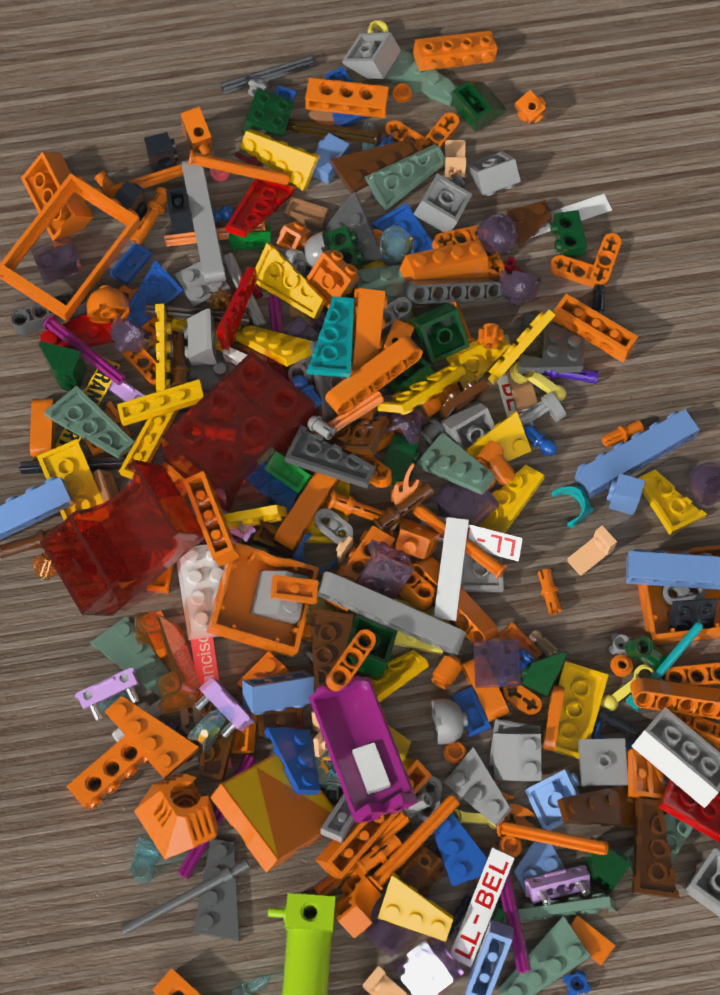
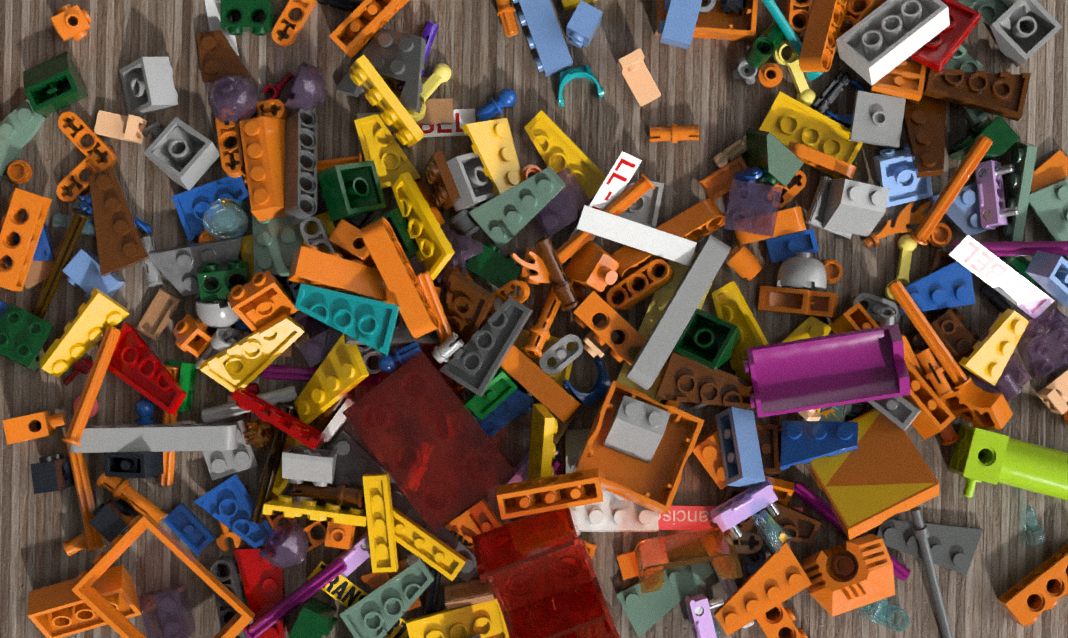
camera: 85 degrees left, 20 degrees up
orange cylinder [87,285,130,323] -> none
orange plate [270,575,318,604] -> none
orange beam [326,630,376,691] -> none
white tile [352,743,390,795] -> none
bracket [355,539,415,600] -> none
sand green wing [364,144,446,211] -> none
light grey wing [444,747,512,827] -> none
orange piece [476,440,515,485] -> none
orange gear [478,323,504,349] -> none
light grey piece [519,392,566,427] -> none
none -> light grey pin [140,236,163,287]
none -> orange brick [324,518,356,550]
none -> orange slope [758,286,839,318]

